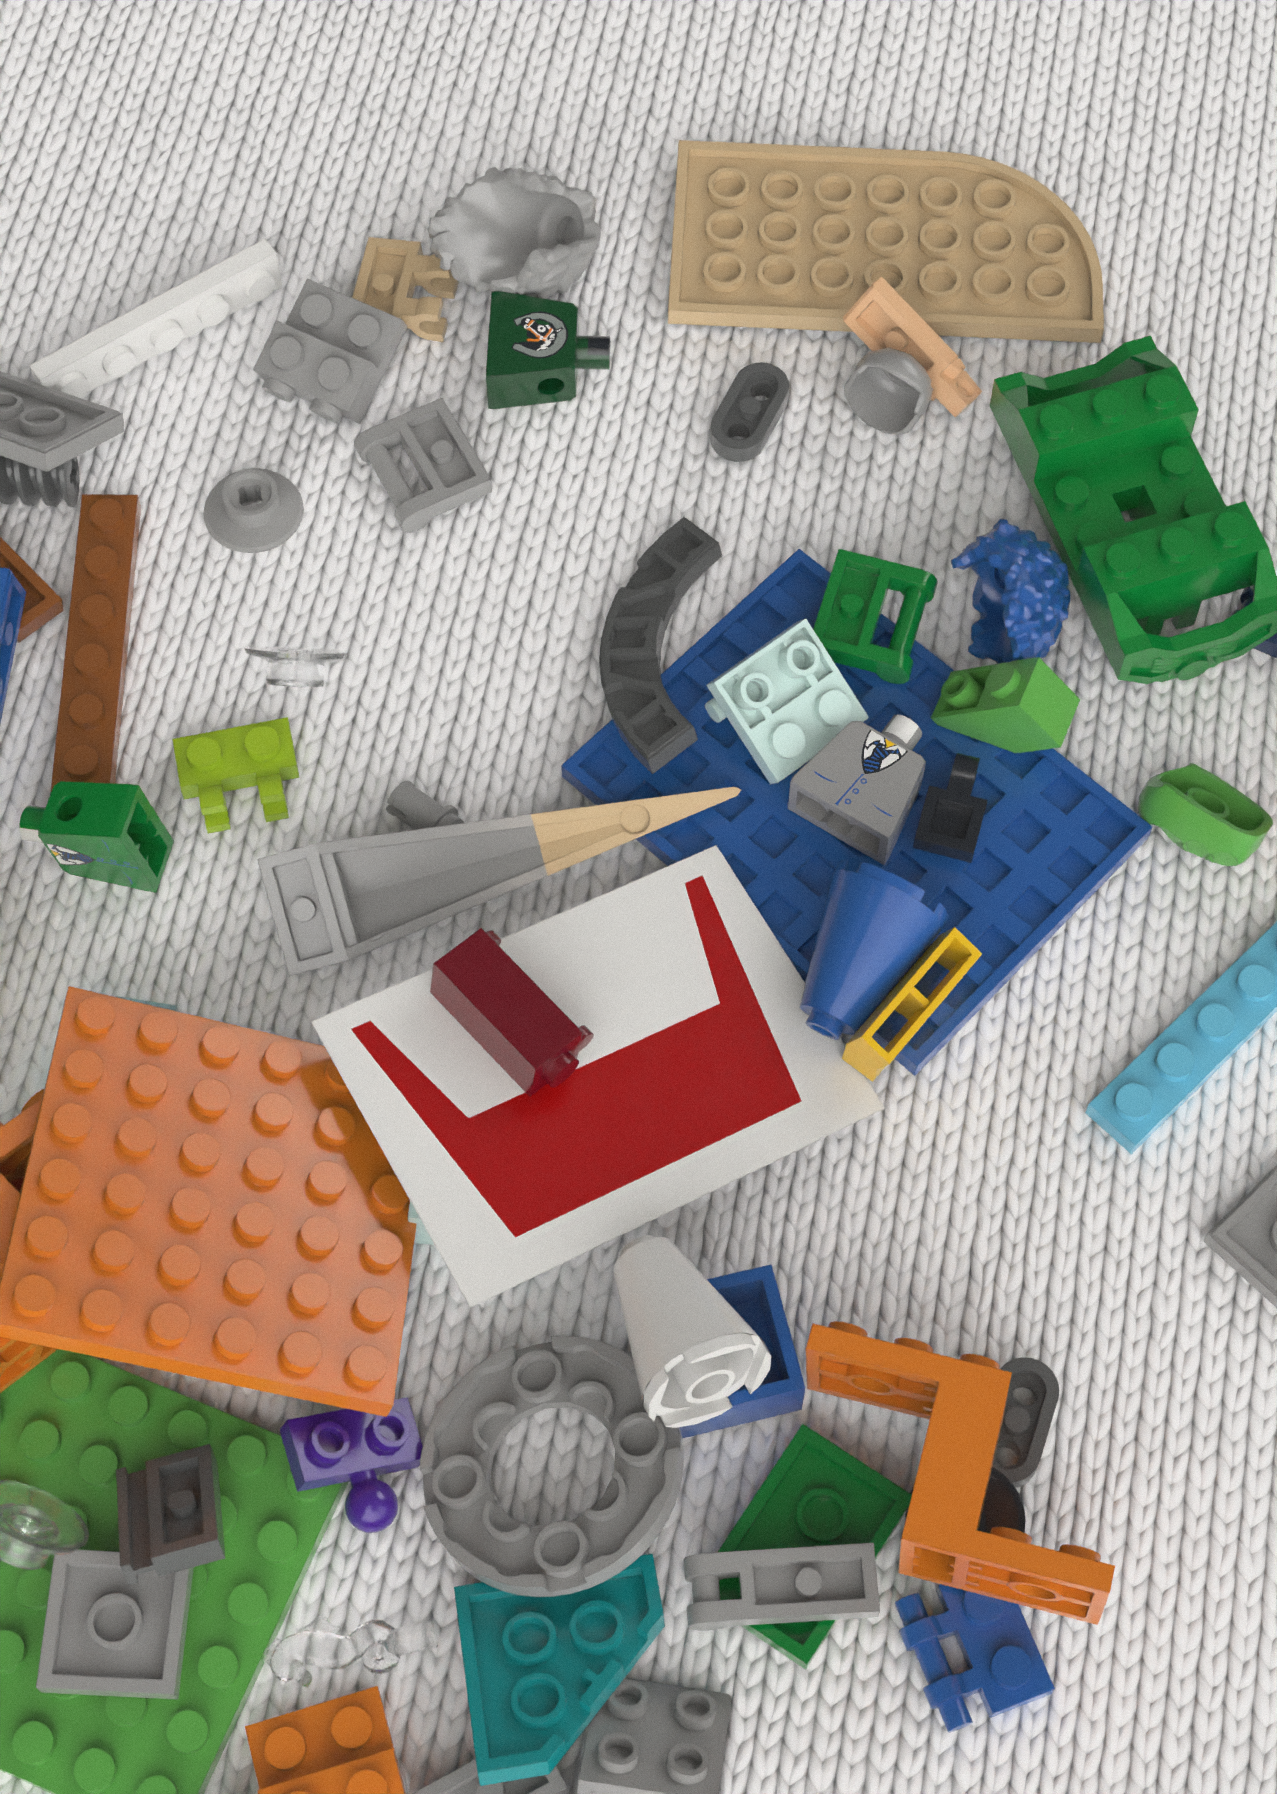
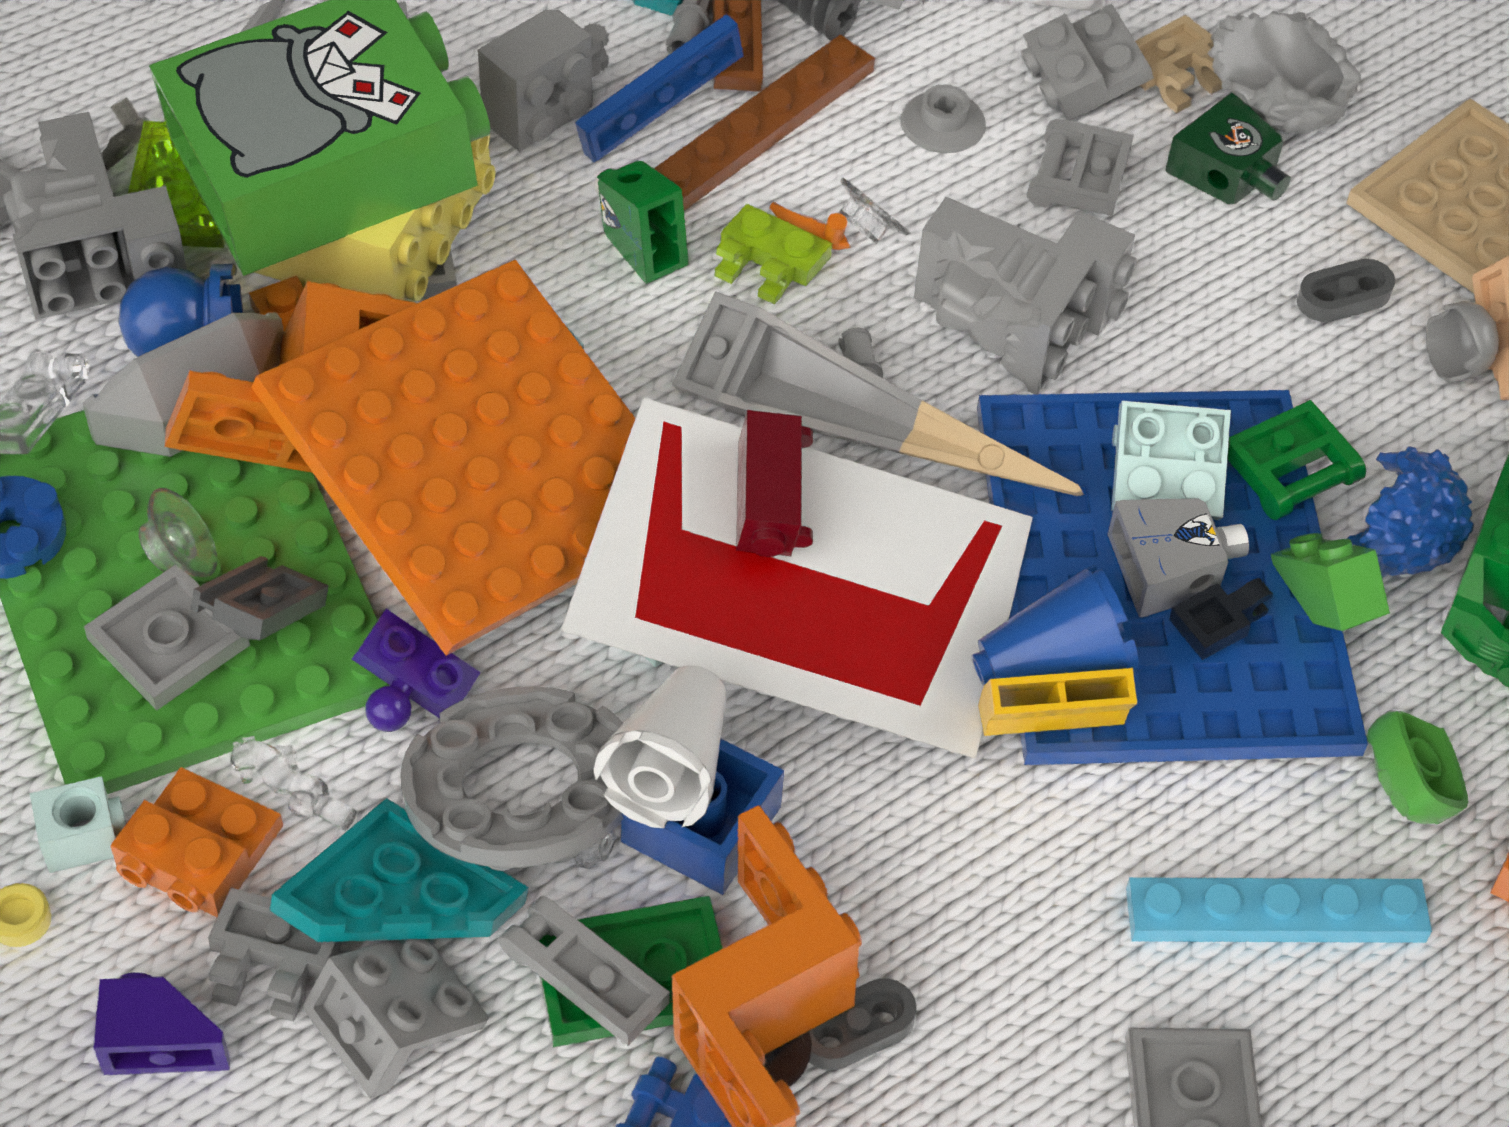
camera: 40 degrees right, 10 degrees down
dark grey tile [599,517,723,774] -> none
none -> orange bar [769,202,851,250]
none -> light grey brick [914,197,1137,394]

